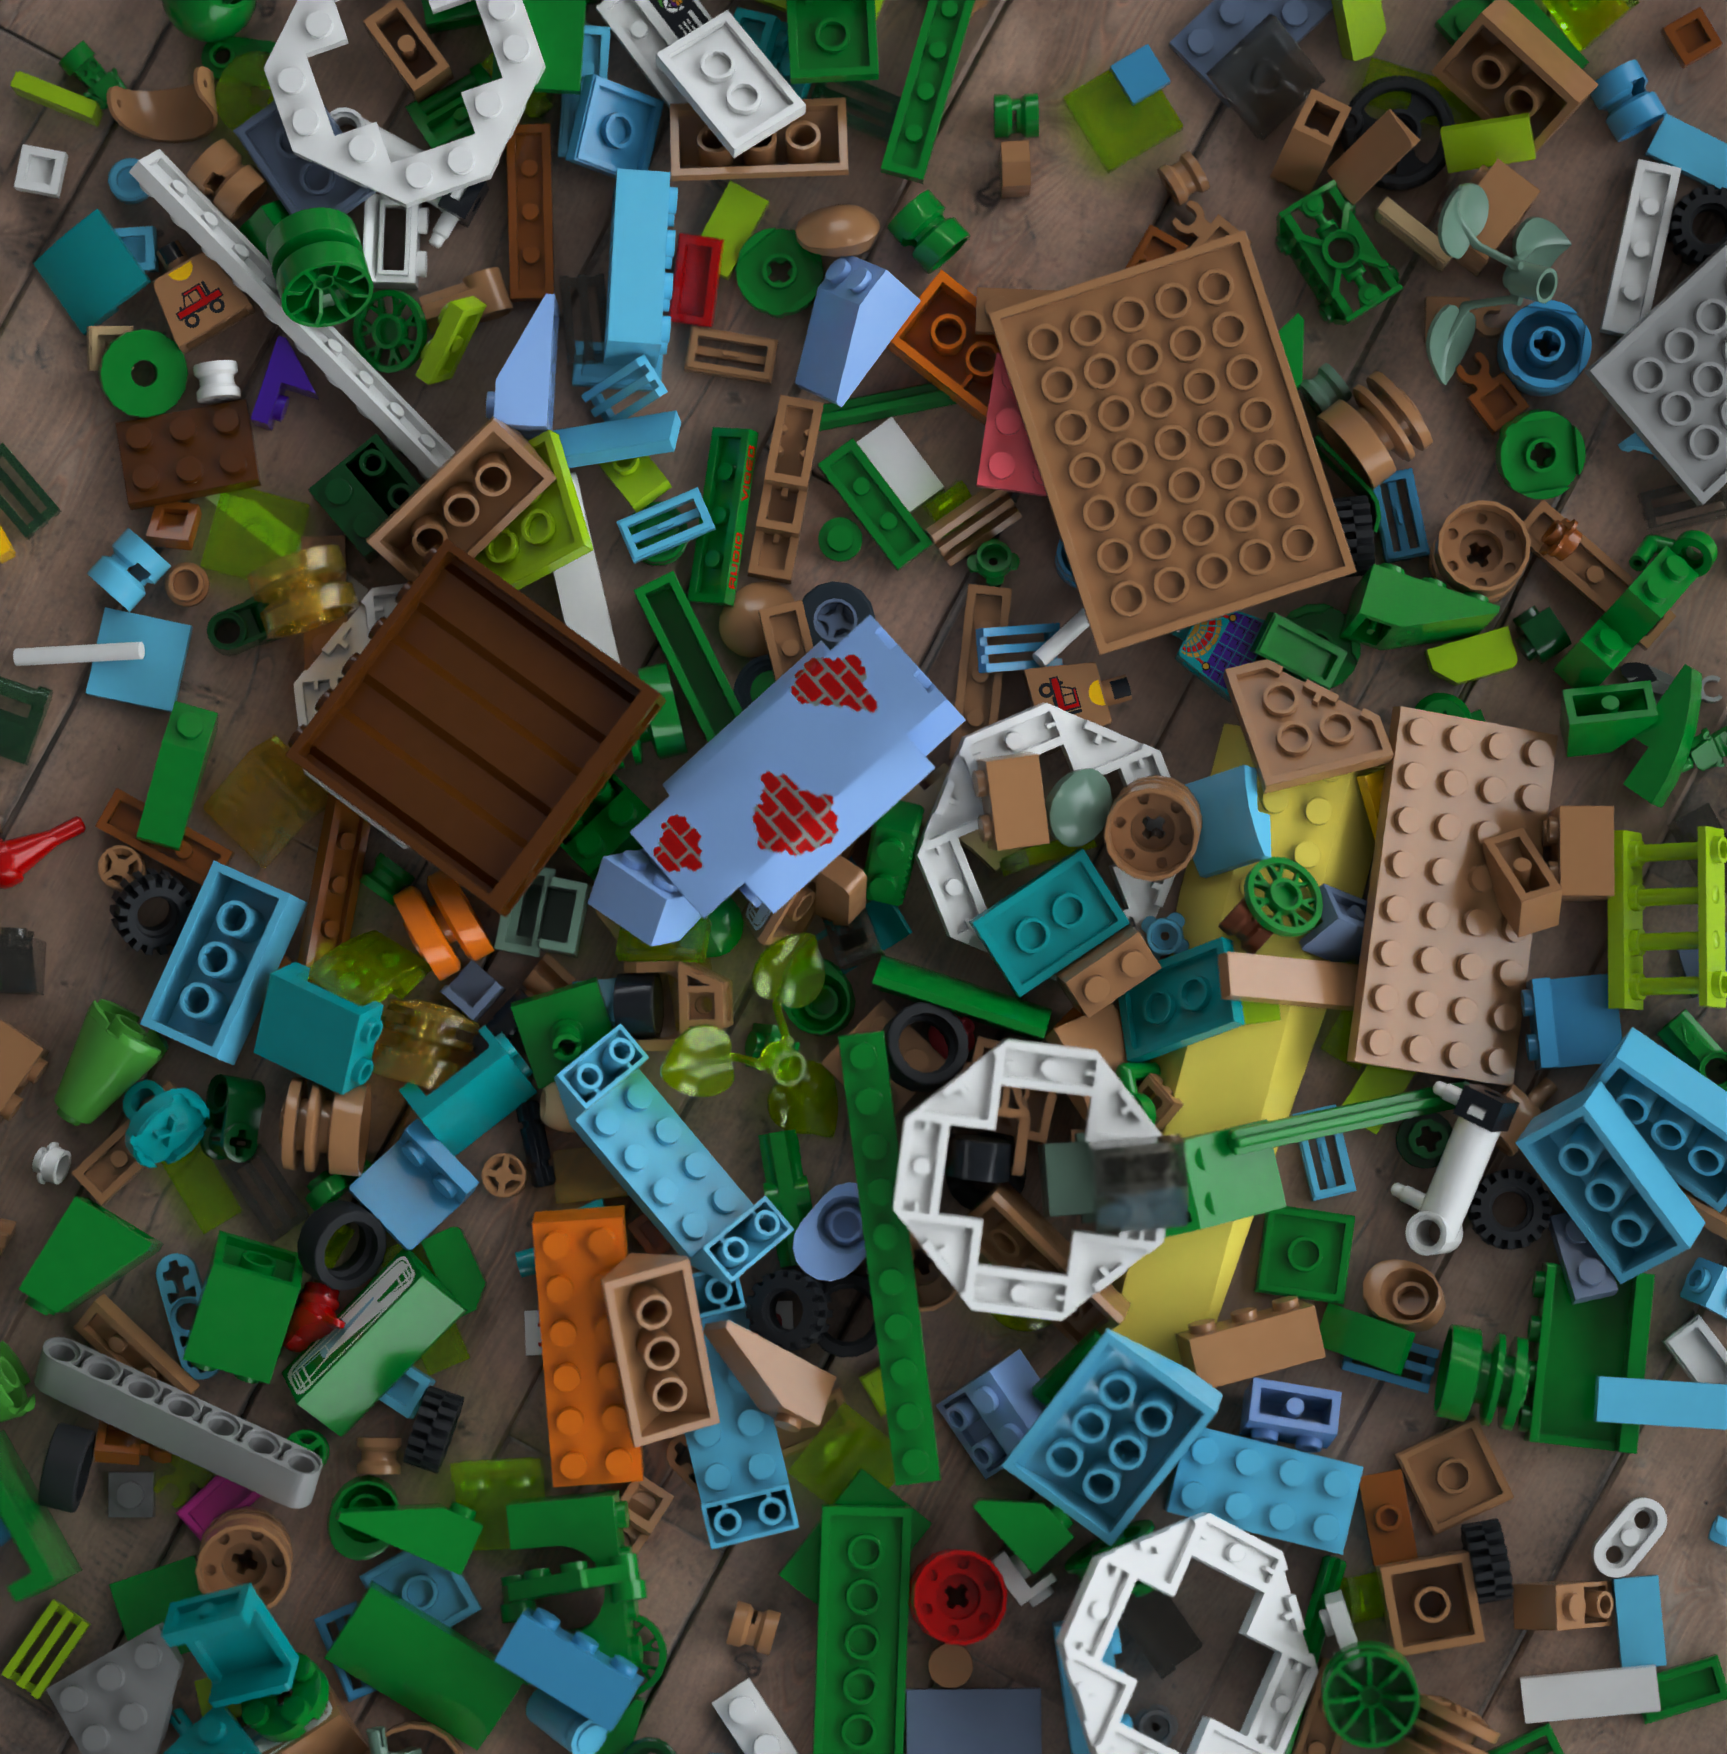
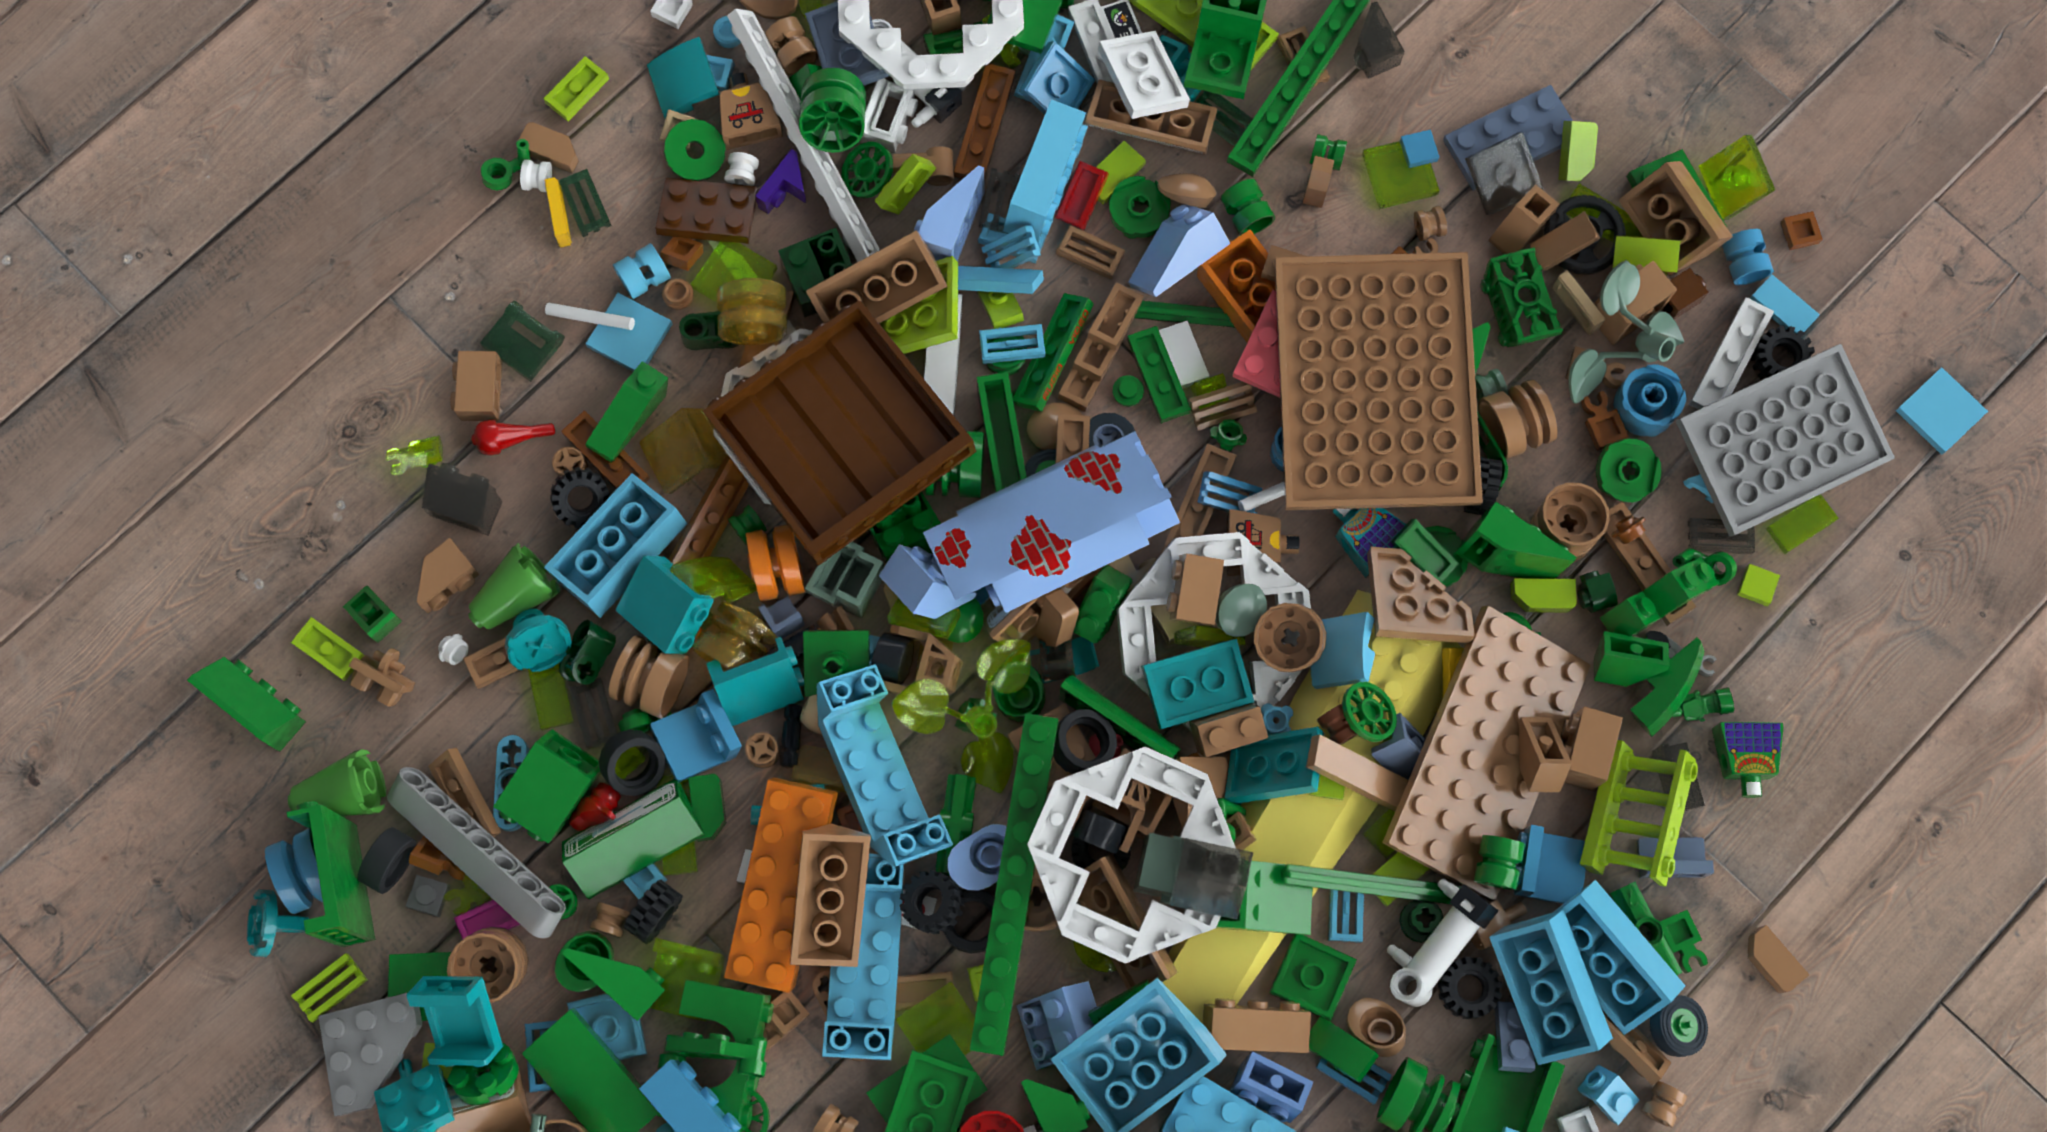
camera: 15 degrees right, 10 degrees down
green slope [18,1196,163,1316] -> none
medium nougat slope [703,1320,836,1432] -> none
dark azure tile [1372,468,1430,564] -> none
none -> green wheel [1473,835,1525,890]
none -> reddish brown brick [1662,268,1709,320]

